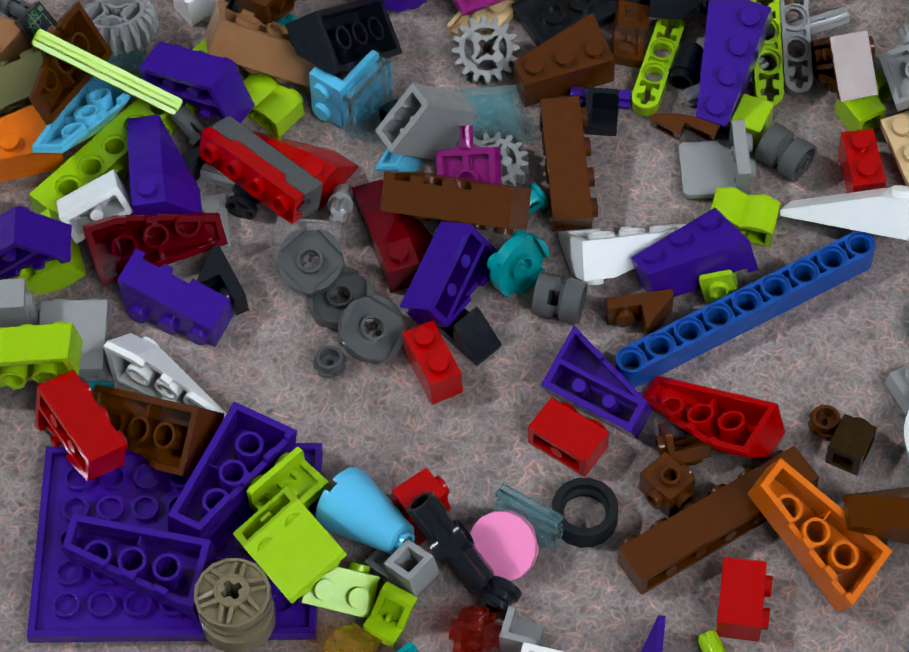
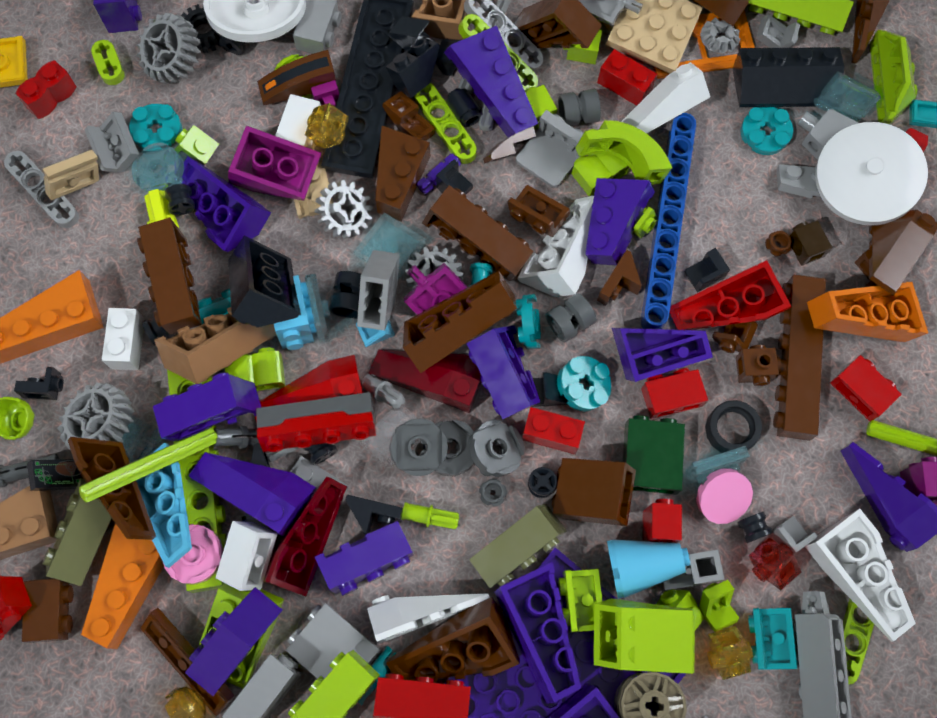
camera: 55 degrees left, 15 degrees up
black piece [407,491,494,592] -> none
none -> bright pink tile [163,524,223,585]
none -> lime axle [401,502,459,529]
none -> olive wedge [469,504,567,588]
none -> reddish brown bracket [507,185,571,238]
none -> black wheel [528,467,557,498]
none -> reddish brown brick [552,458,636,526]
none -> teal plate [557,356,611,412]
none -> lime arch [575,120,672,185]
none -> dark green brick [623,415,685,495]
none -> black panel [684,248,730,293]

